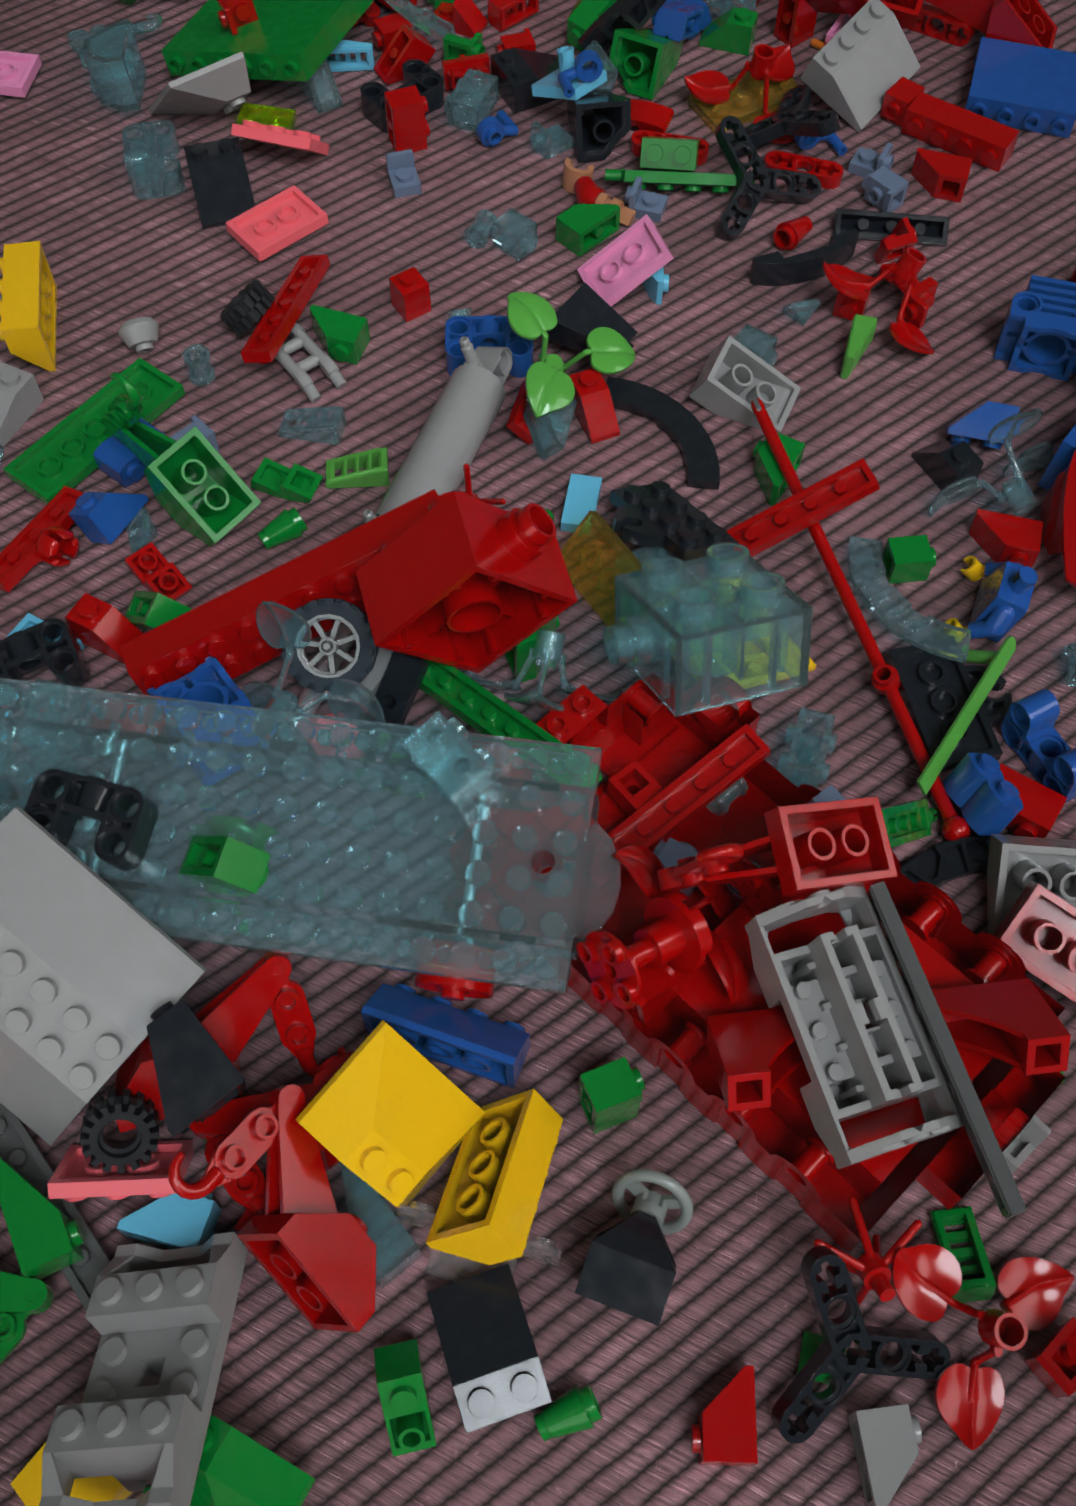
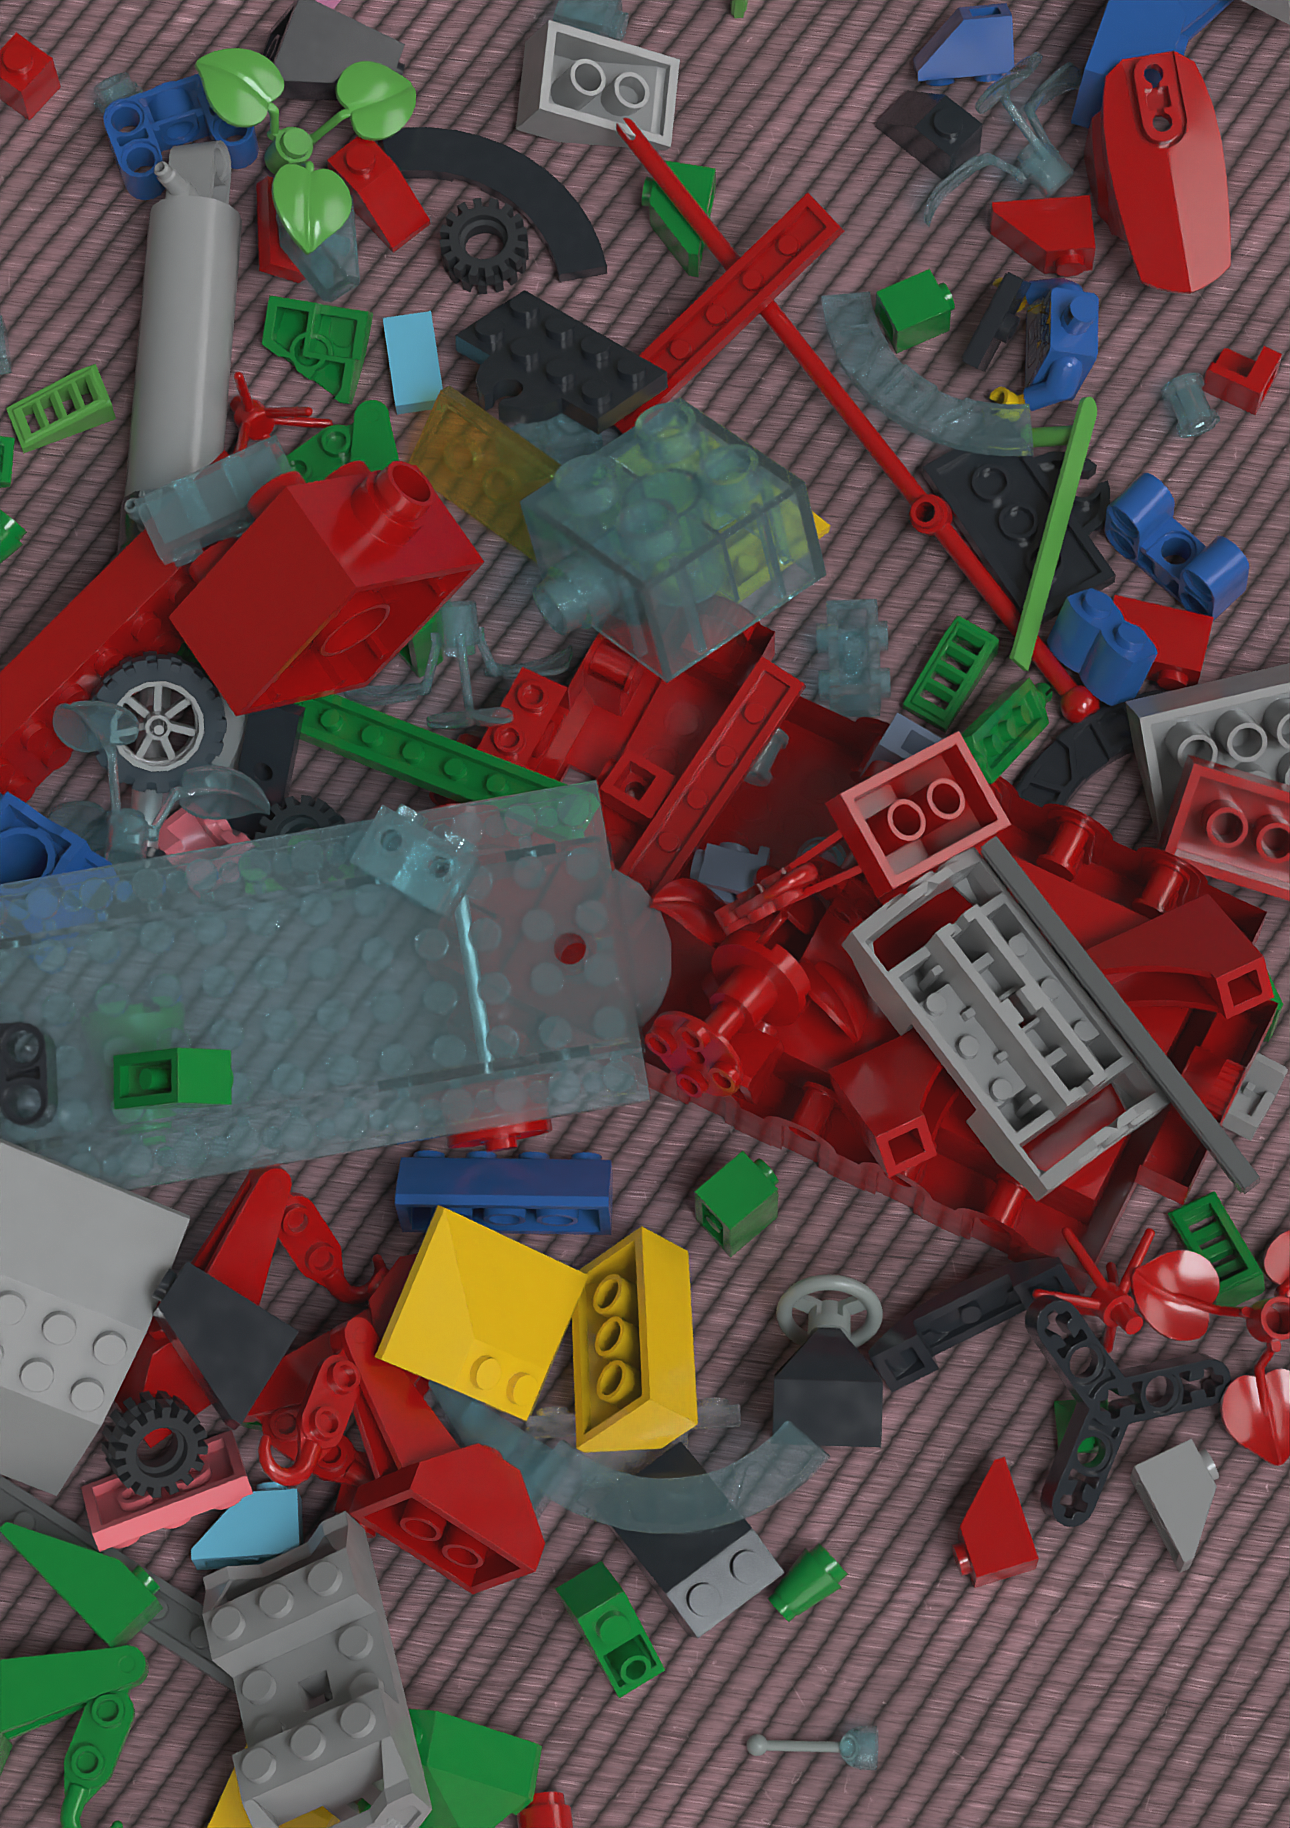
camera: 15 degrees left, 10 degrees up
none -> clear light blue brick [133,435,293,567]
none -> green slope [262,295,373,405]
none -> black tyre [439,198,529,294]
none -> clear light blue tile [527,1421,831,1534]
none -> black slope [868,1257,1081,1392]
none -> green slope [902,616,999,733]
none -> black plate [962,272,1032,372]

